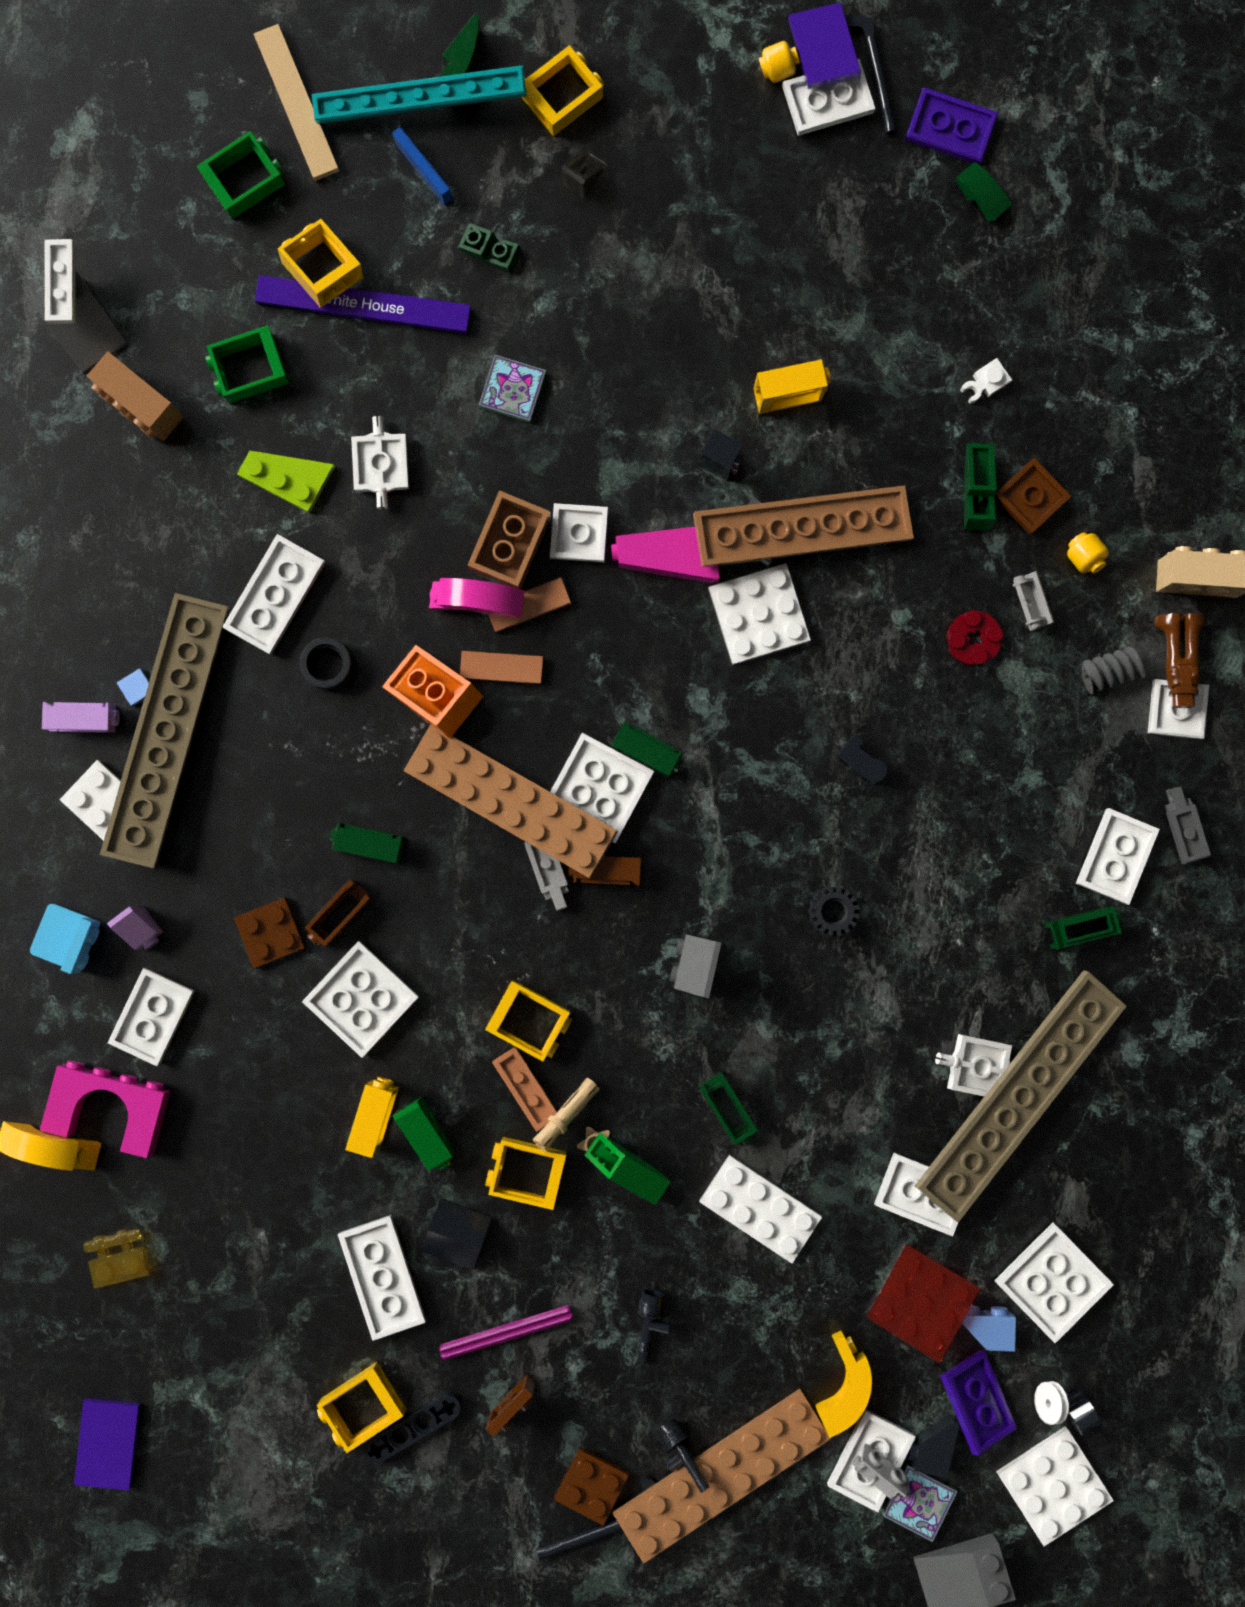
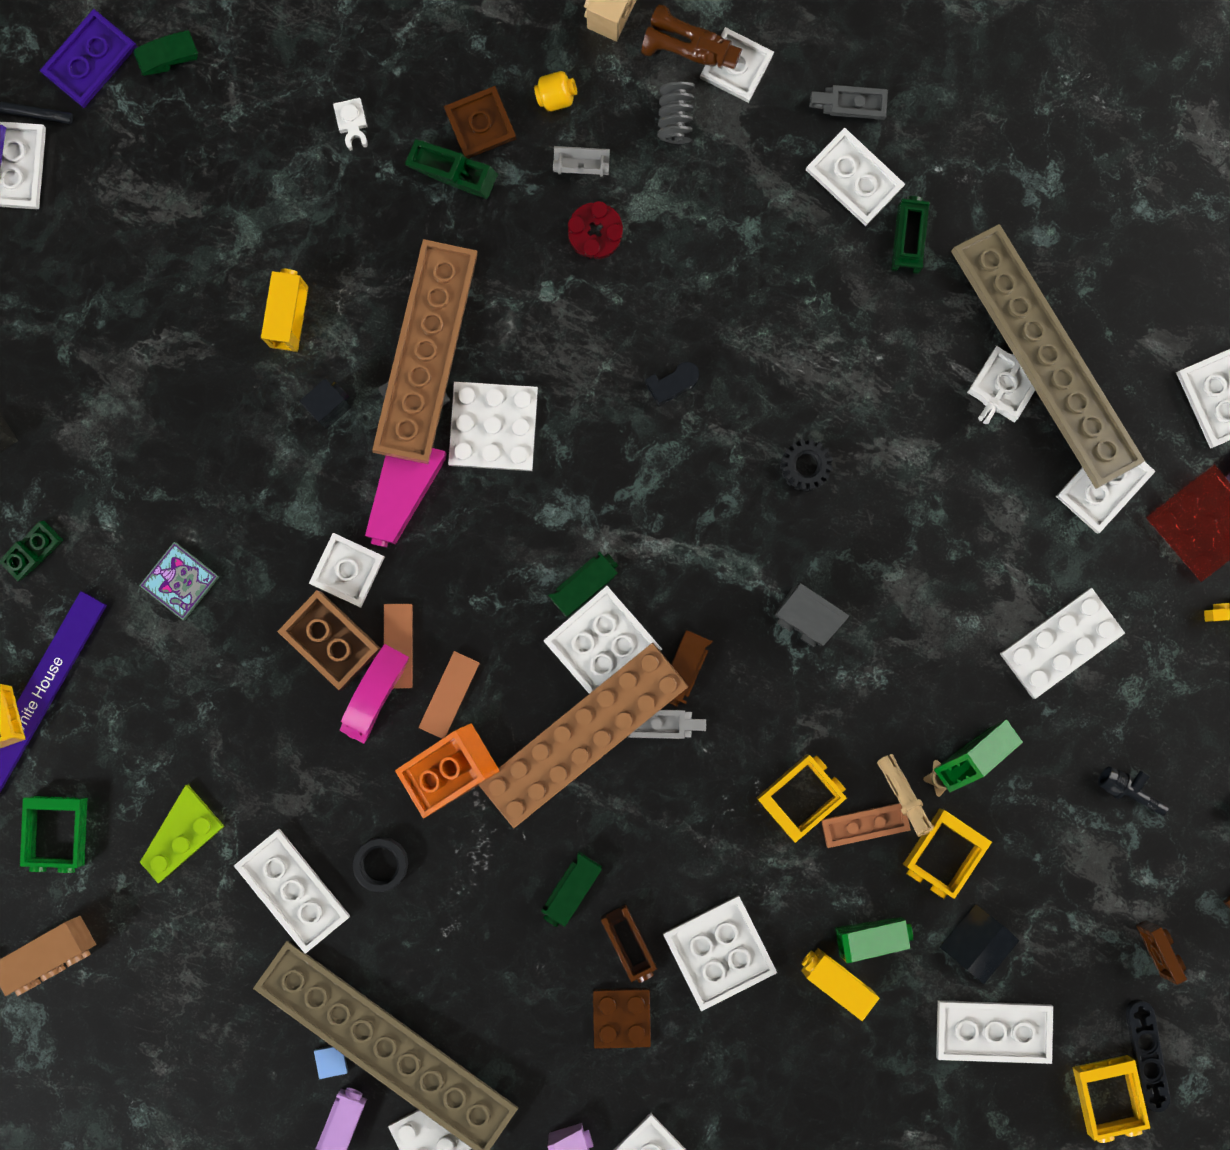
camera: 75 degrees left, 0 degrees up
white plate [351,416,409,509] -> none
magenta axle [439,1306,573,1360] -> none
dark green window [699,1071,758,1146] -> none

